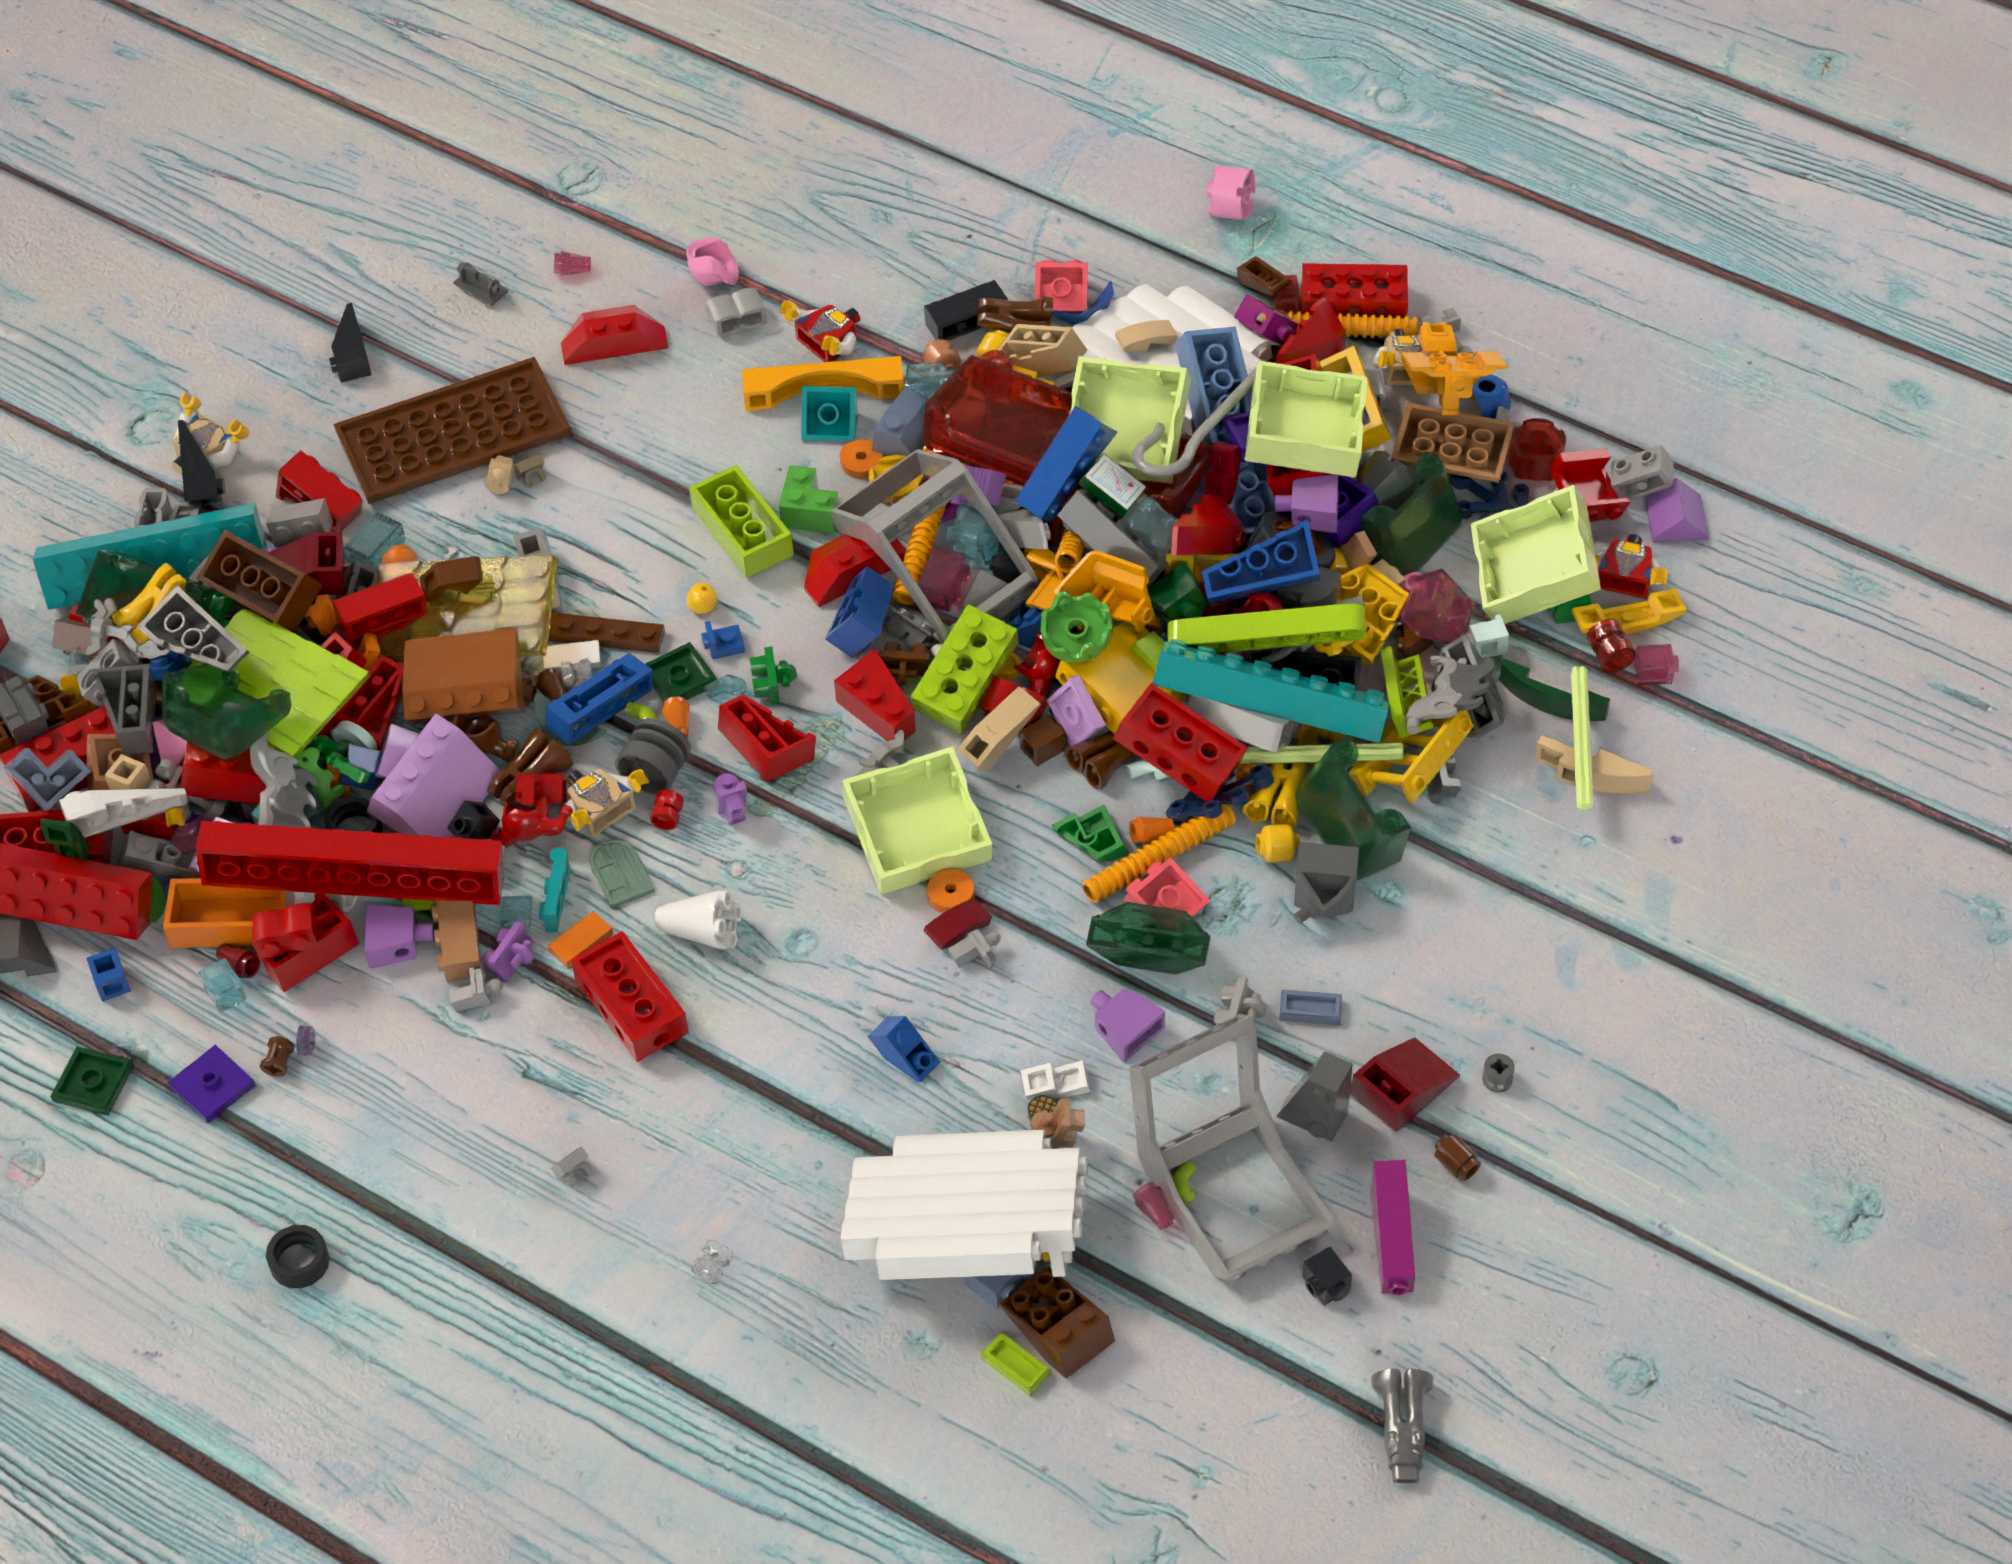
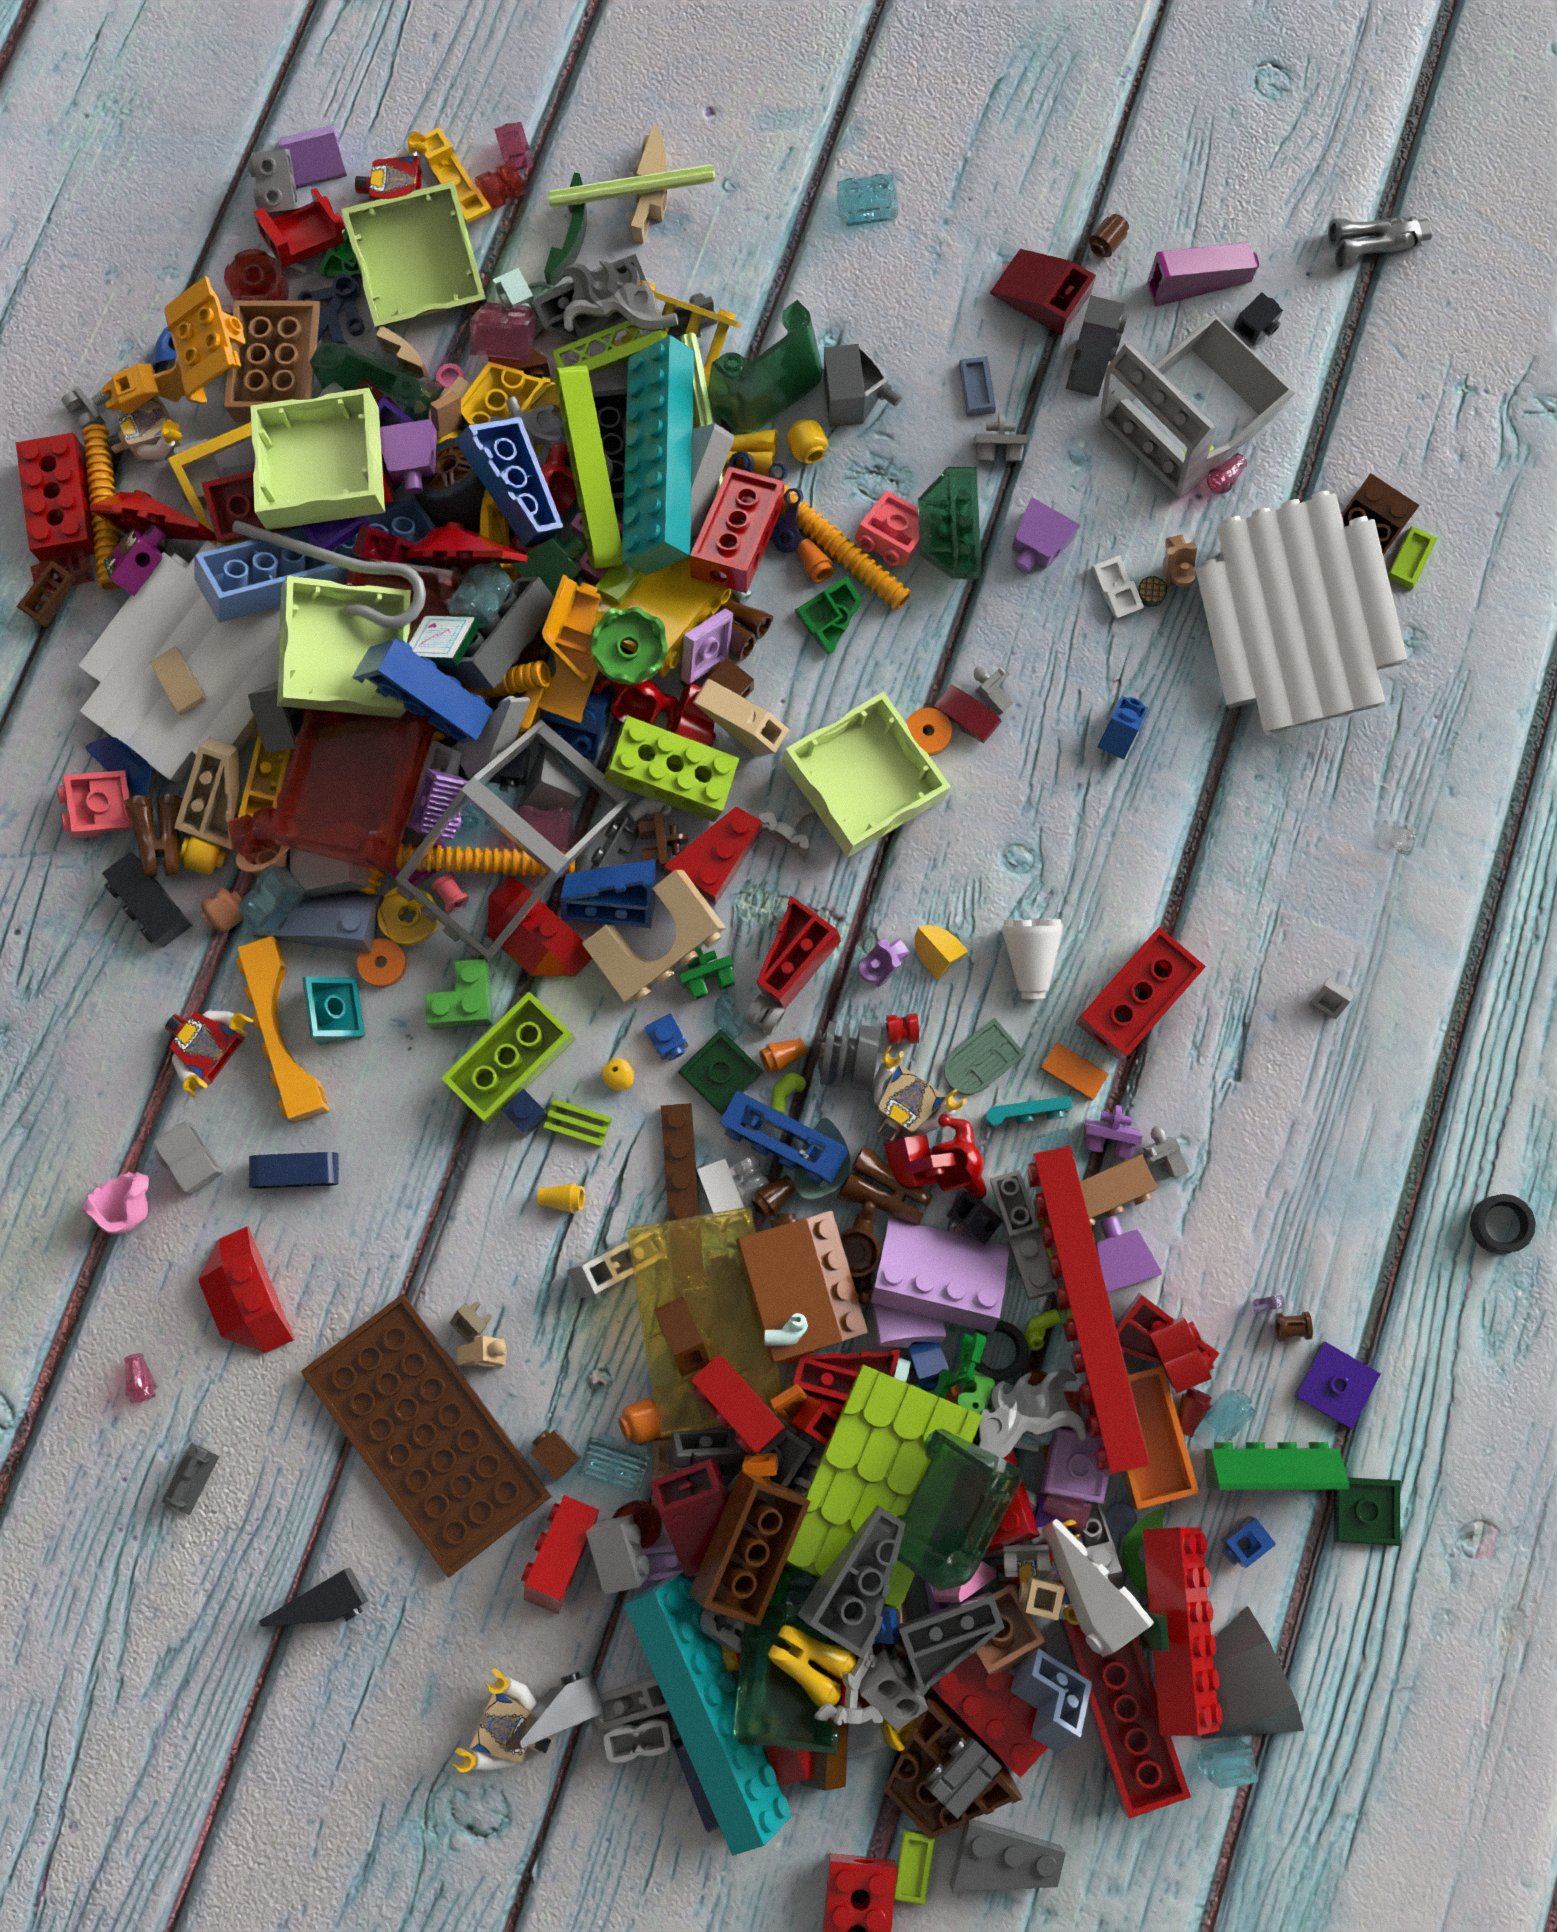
camera: 105 degrees left, 25 degrees up
dark grey wheel [1482,1053,1515,1093] -> none
none -> dark blue beam [249,1152,339,1189]
none -> tan slope [376,326,428,380]
none -> dark blue brick [501,1089,548,1136]
none -> reddish brown brick [530,1429,582,1481]
none -> yellow cone [537,1183,585,1214]
none -> lime tile [543,1098,612,1147]
none -> tan arch [582,870,726,1003]
none -> light grey wheel [744,995,785,1036]
none -> light aqua arm [764,1313,808,1346]
none -> clear light blue brick [837,174,898,227]
none -> yellow brick [915,925,969,980]
none -> green slope [1205,1442,1349,1490]

